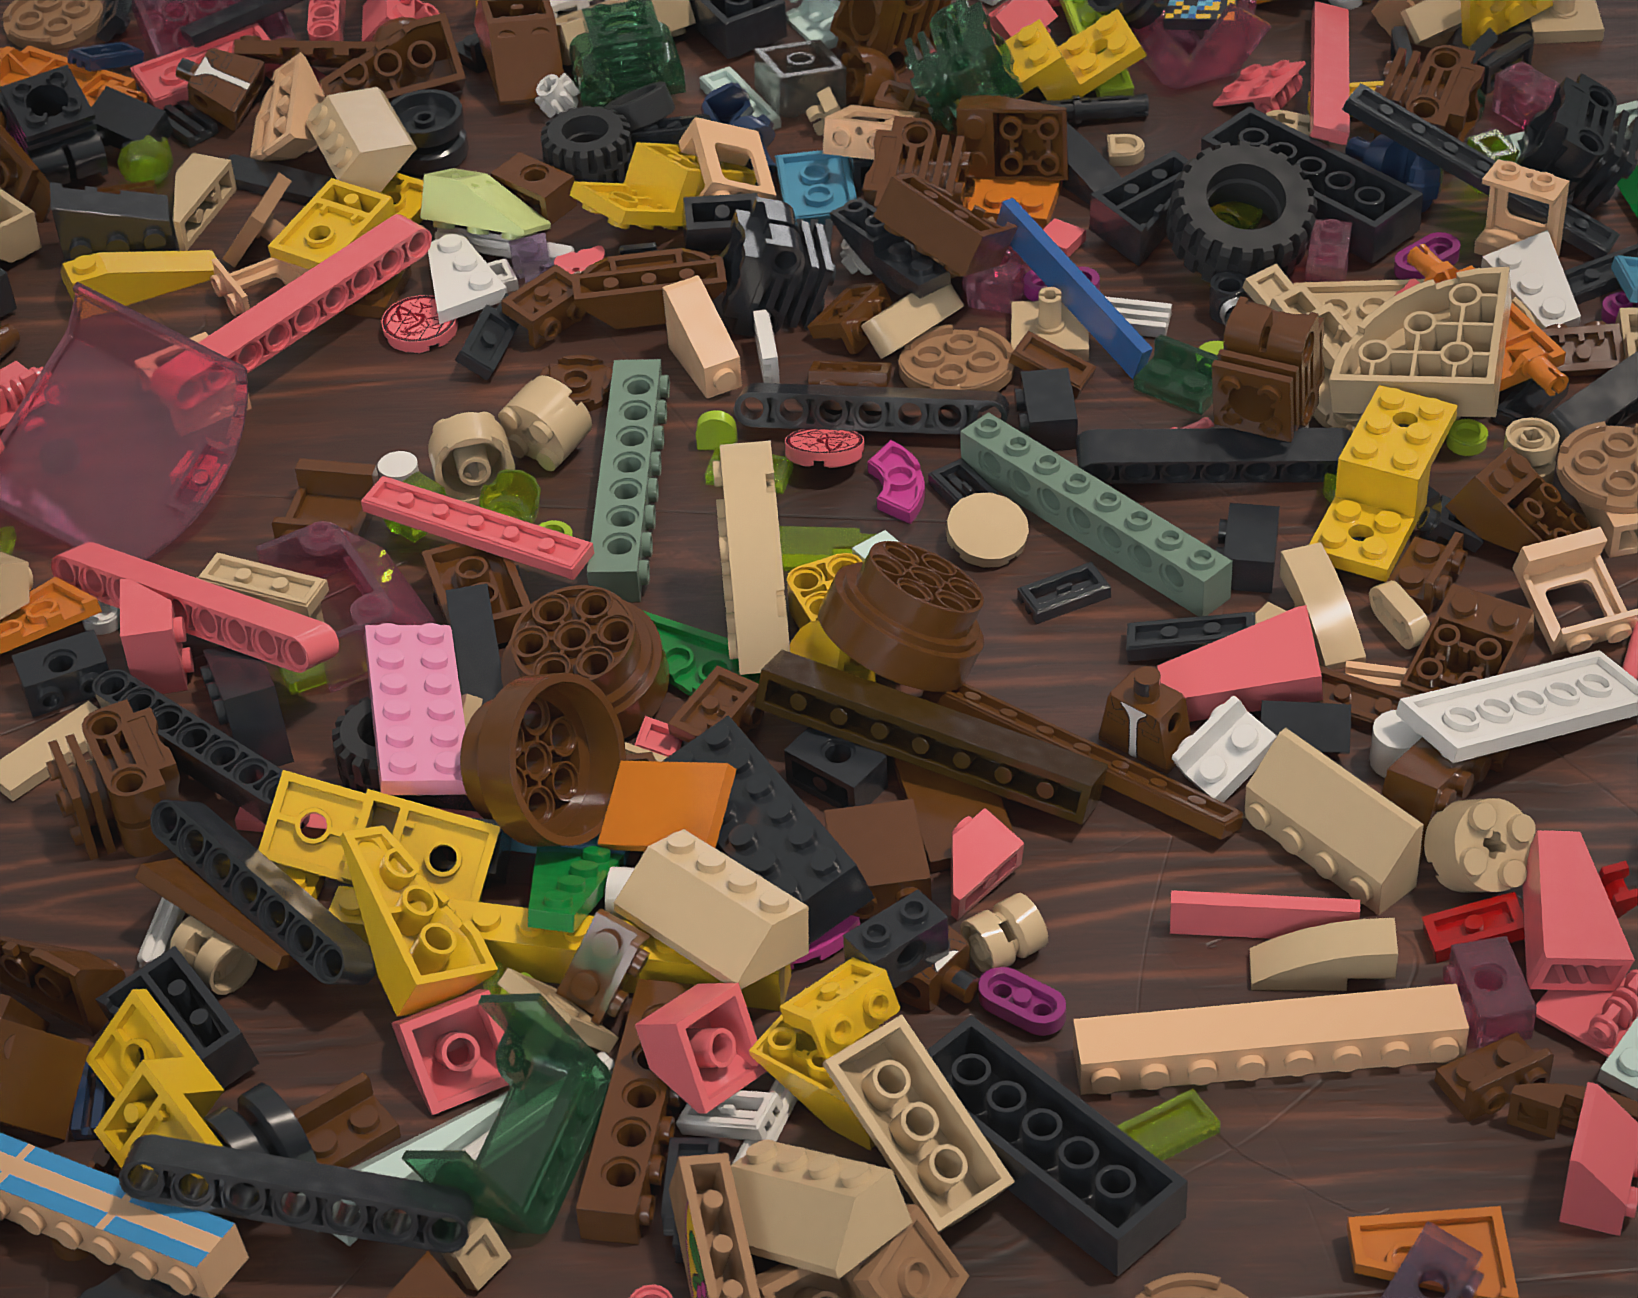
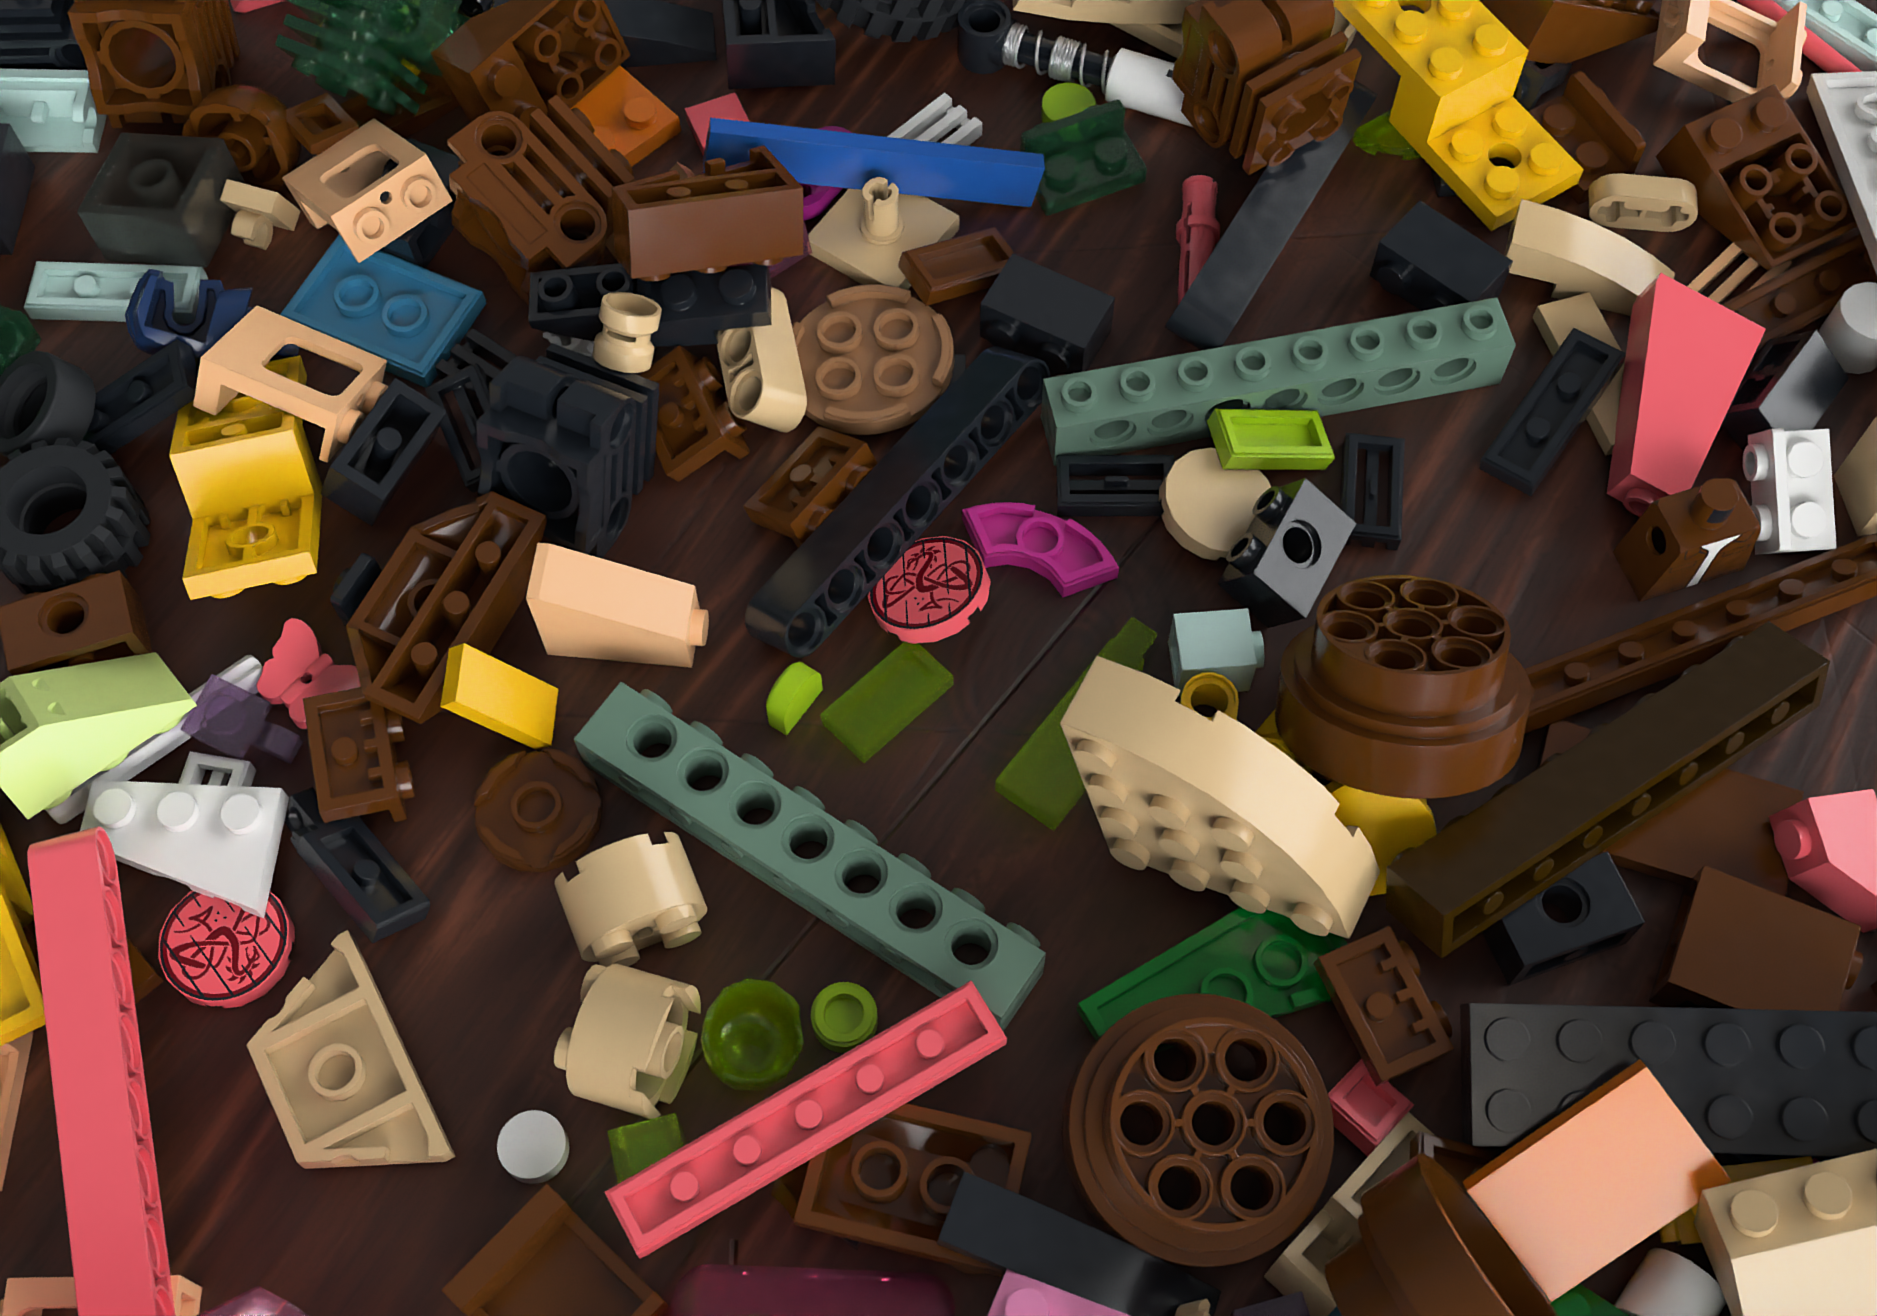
camera: 60 degrees left, 20 degrees up
white tile [753,310,780,383] -> none
none -> tan wing [246,930,456,1169]
none -> yellow tile [440,643,558,750]
none -> tan wheel [592,292,662,373]
none -> lime tile [1207,409,1335,470]
none -> black brick [1218,478,1356,628]

